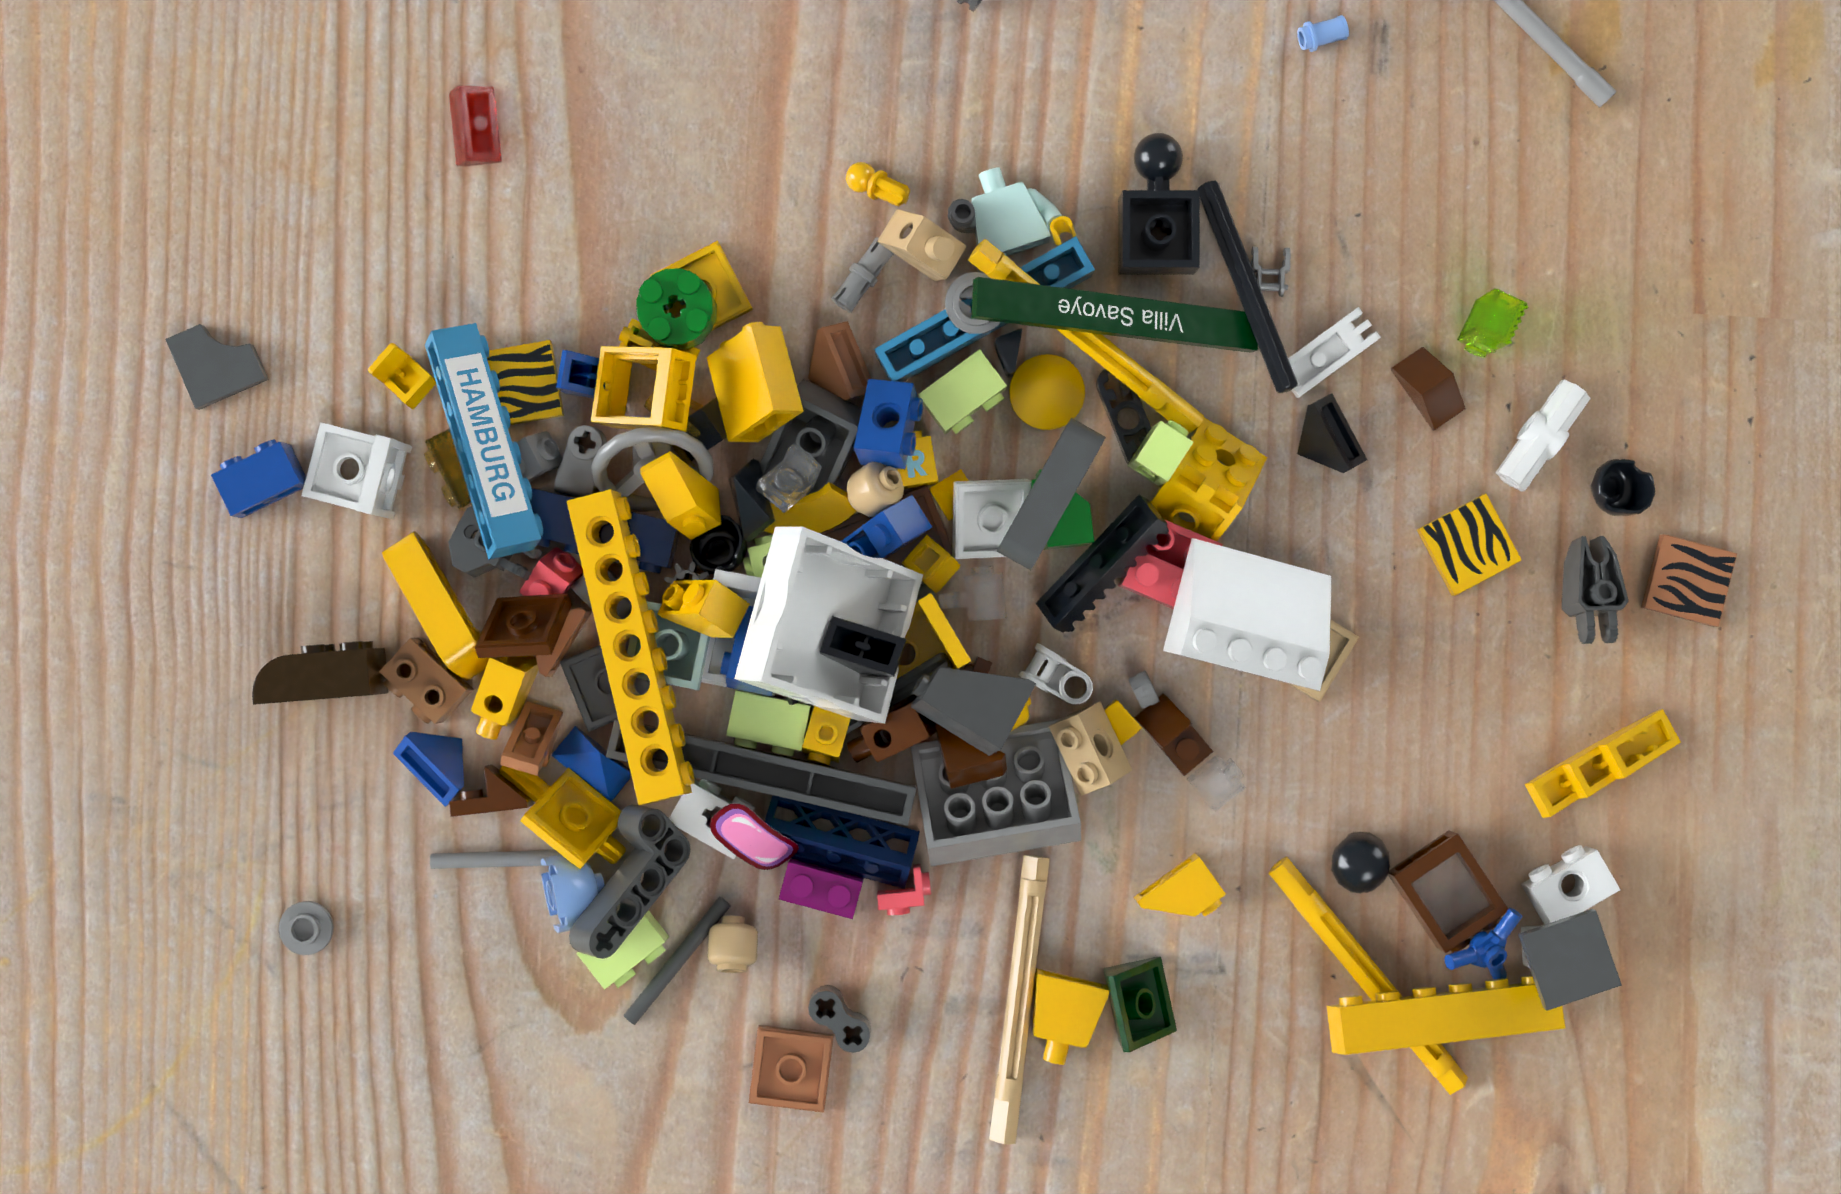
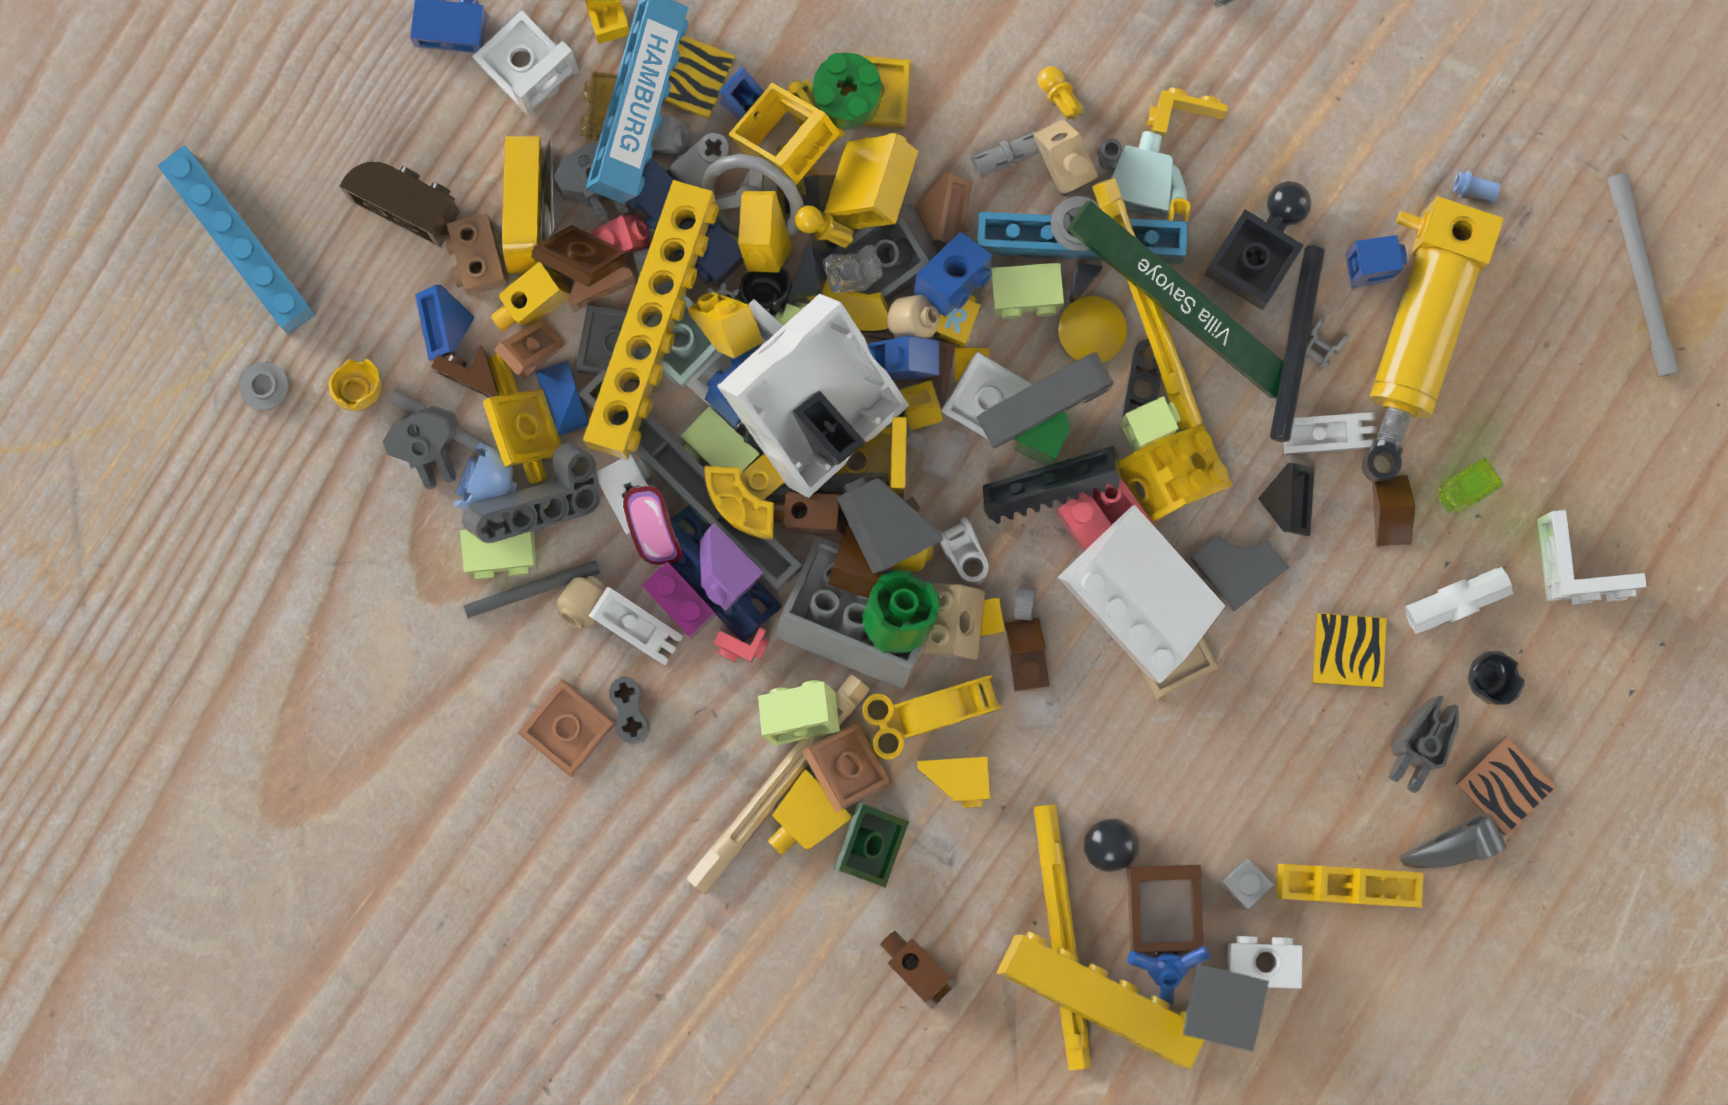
camera: 35 degrees right, 5 degrees down
none -> dark azure brick [157,145,316,335]
none -> yellow hair [329,358,382,411]
none -> dark grey hinge [383,406,460,490]
none -> sticker [541,137,554,242]
none -> white hinge [589,587,684,666]
none -> medium lavender slope [700,523,763,611]
none -> yellow tile [704,466,774,540]
none -> yellowish green brick [758,680,840,746]
none -> yellow axle [795,205,854,248]
none -> nougat tile [802,722,891,813]
none -> green brick [862,571,940,653]
none -> yellow piece [862,675,1003,760]
none -> reddish brown torso [880,930,957,1008]
none -> yellow bracket [1146,88,1229,140]
none -> dark grey tile [1190,535,1289,611]
none -> light grey brick [1219,859,1274,909]
none -> blue brick [1346,235,1407,288]
none -> yellow piece [1362,196,1504,484]
none -> dark grey piece [1399,814,1506,868]
none -> white bracket [1537,510,1646,605]

